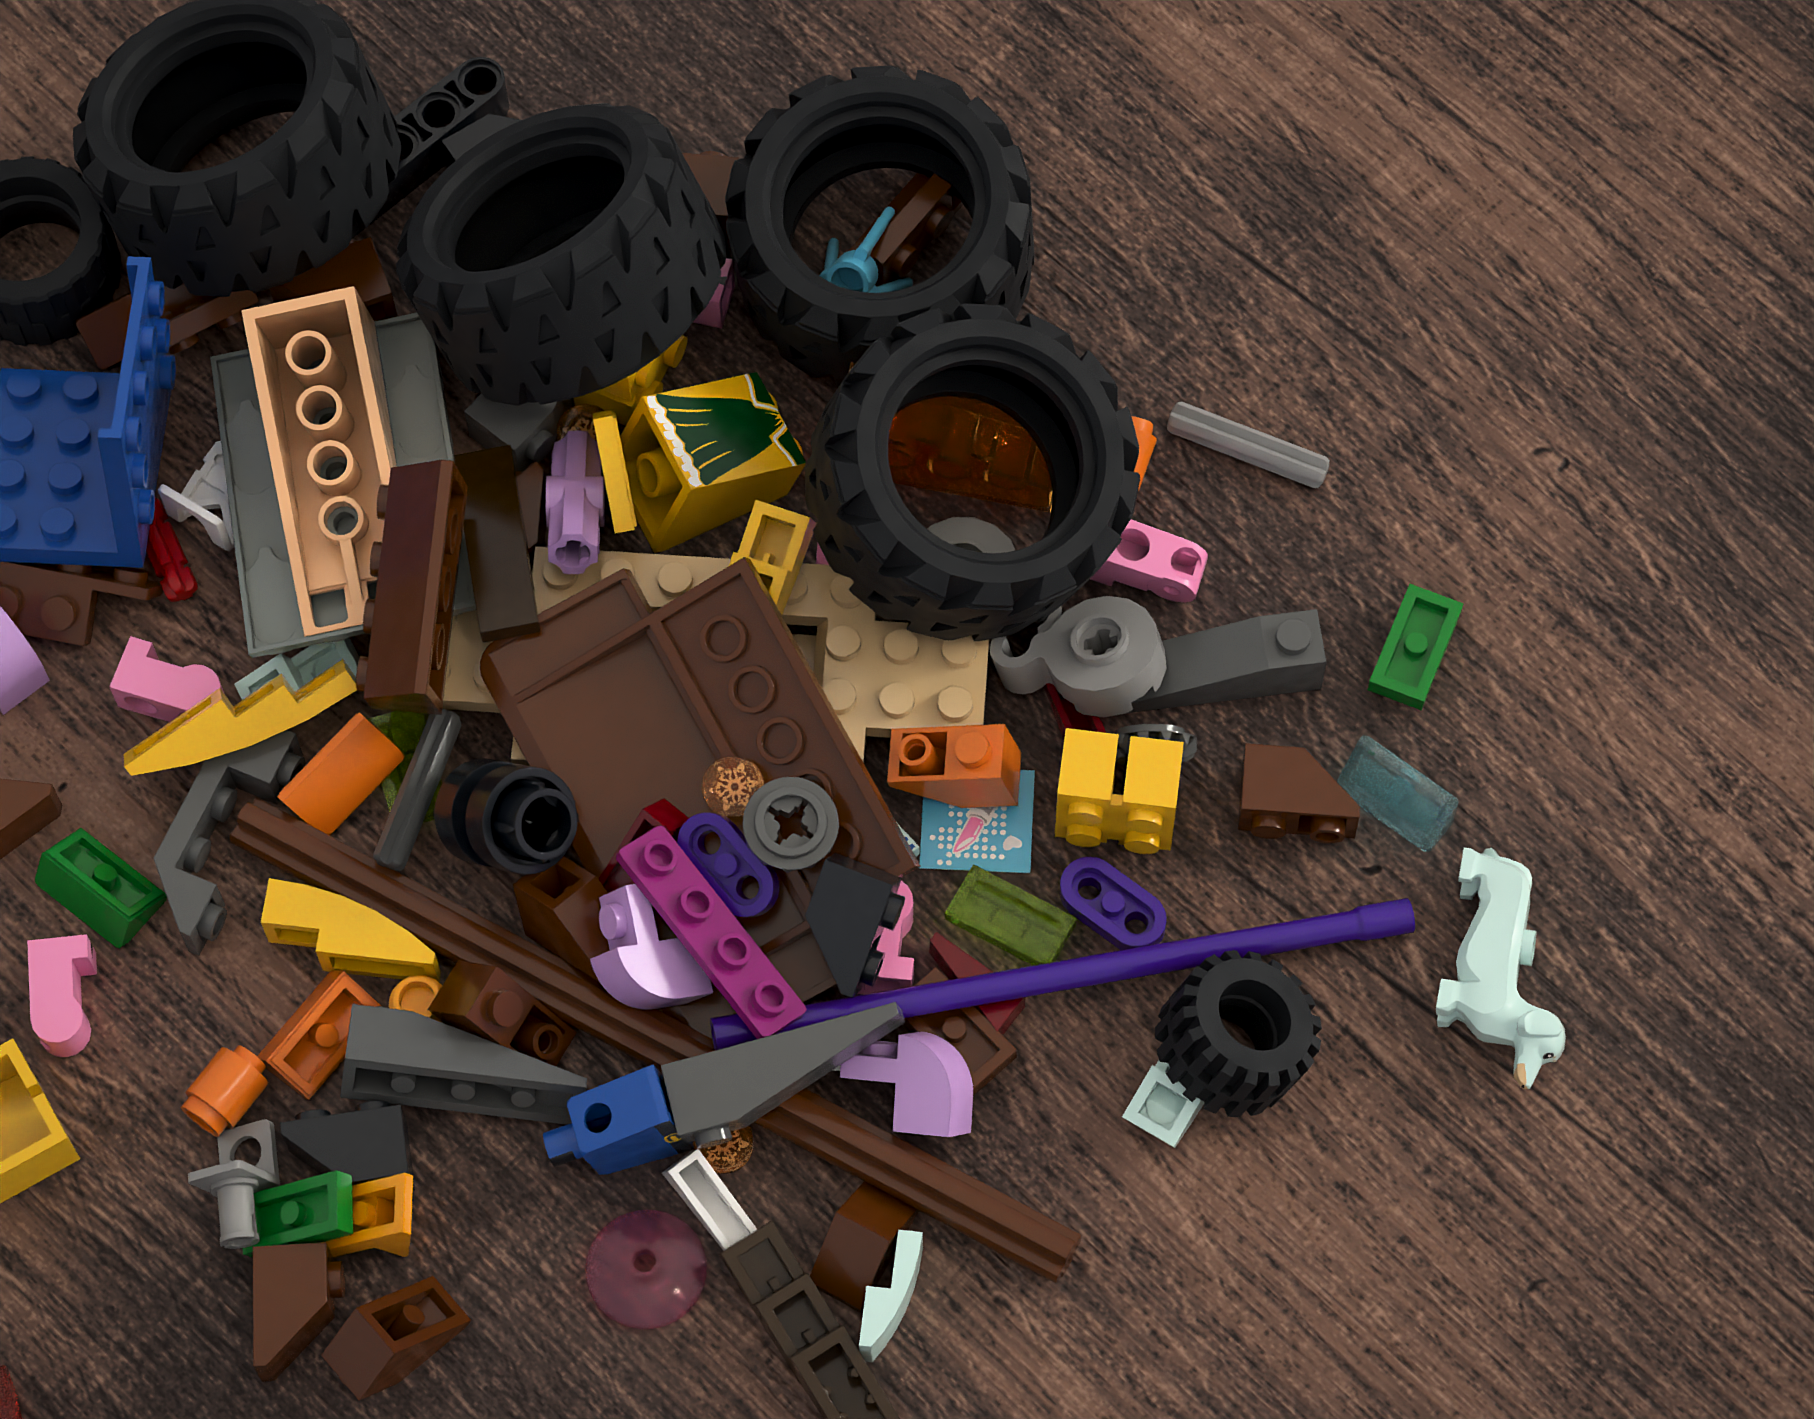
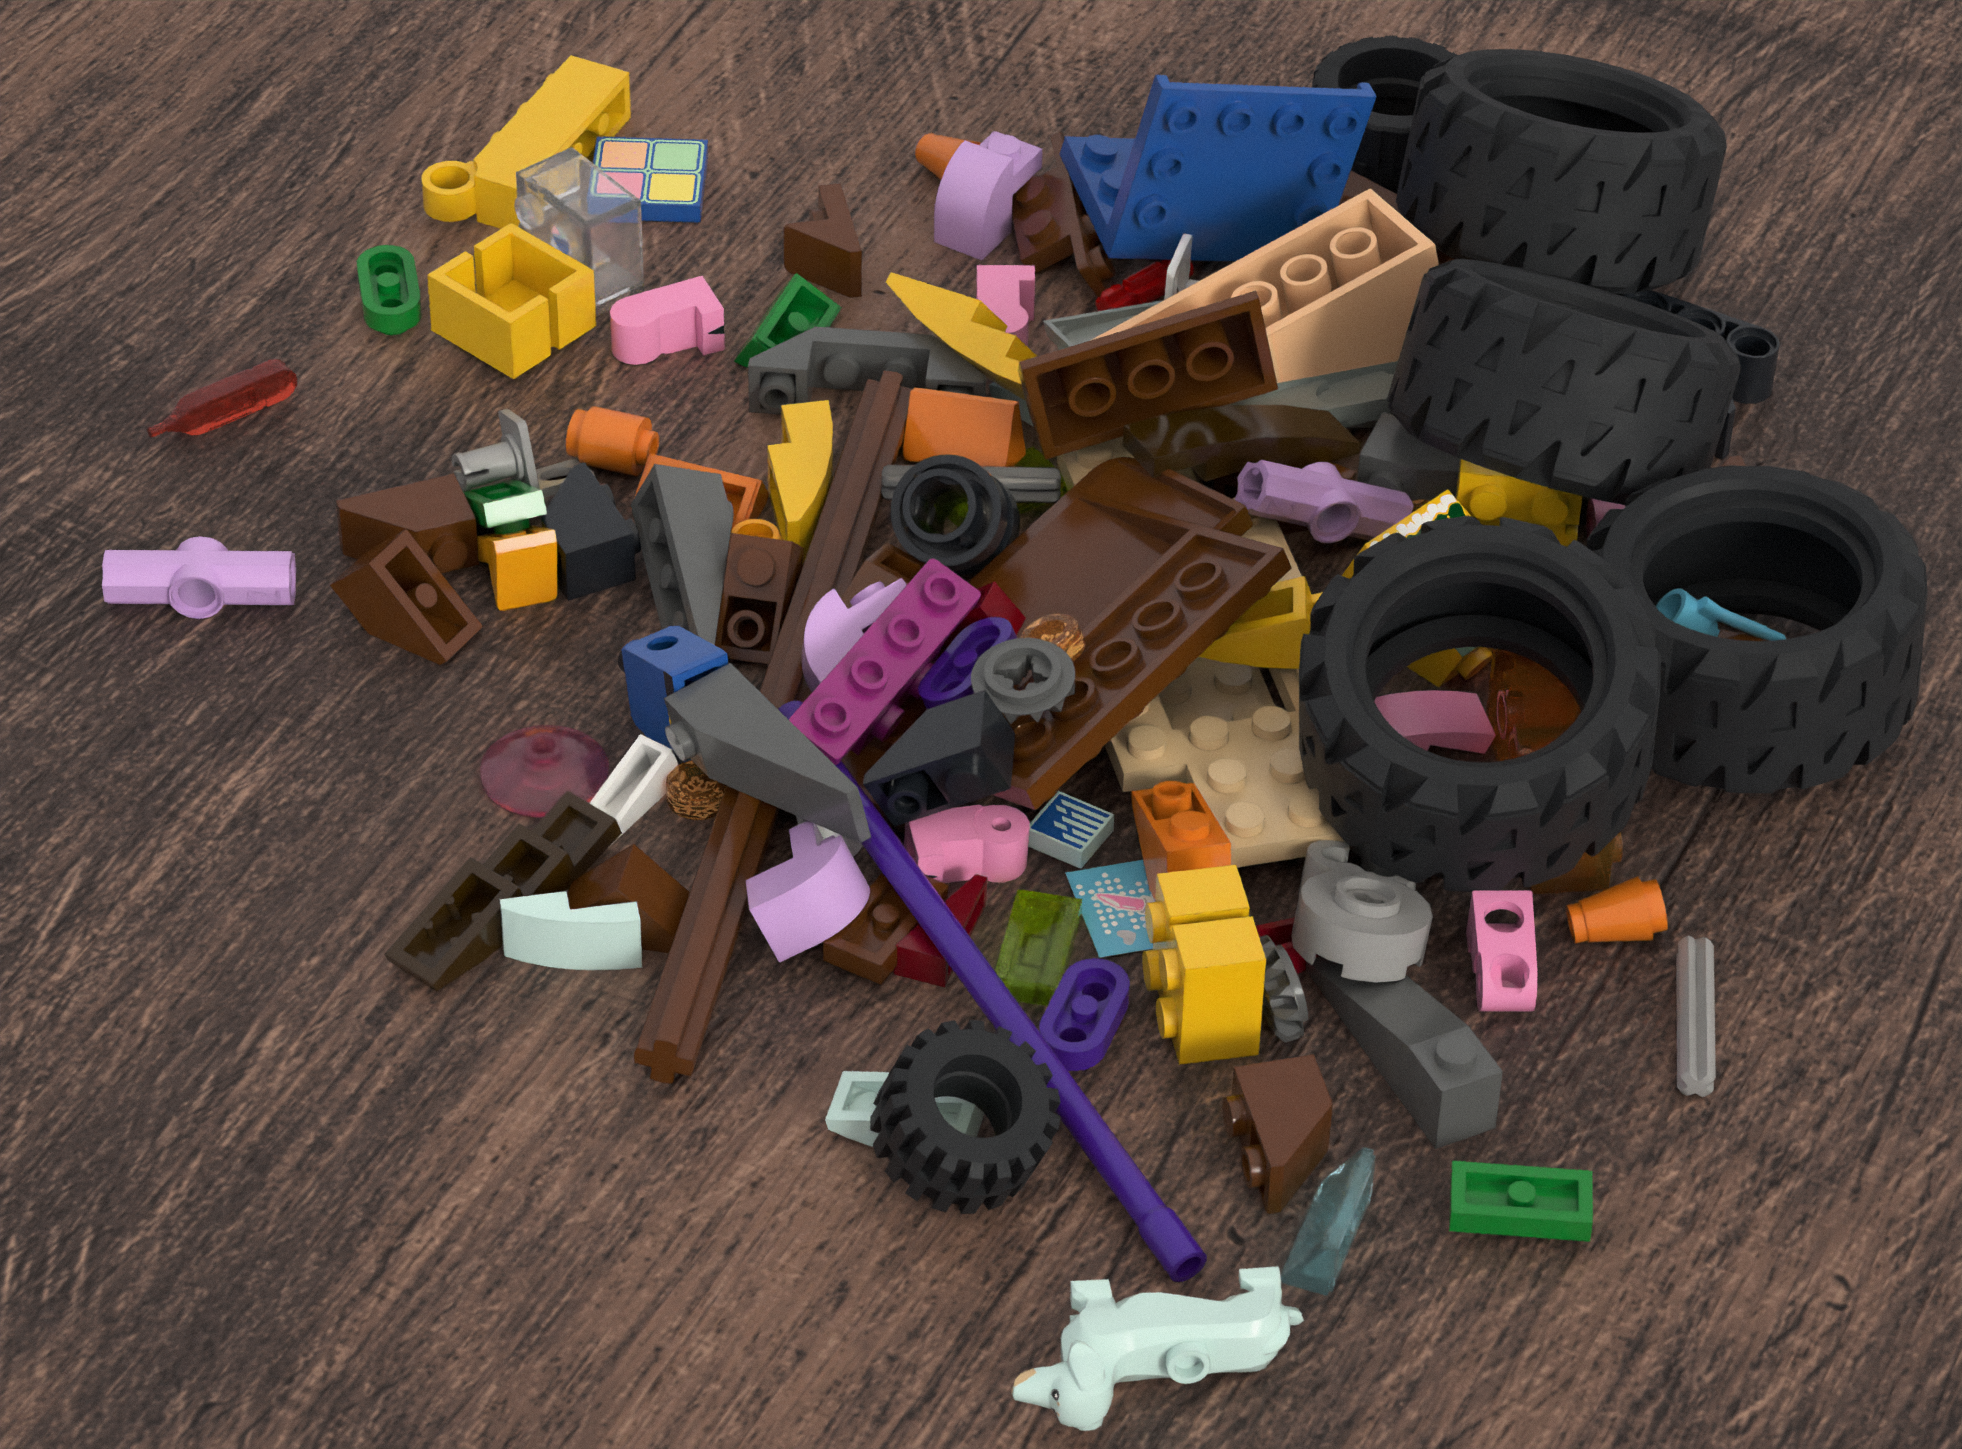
camera: 70 degrees right, 25 degrees down
yellow tile [593,410,637,533] -> none

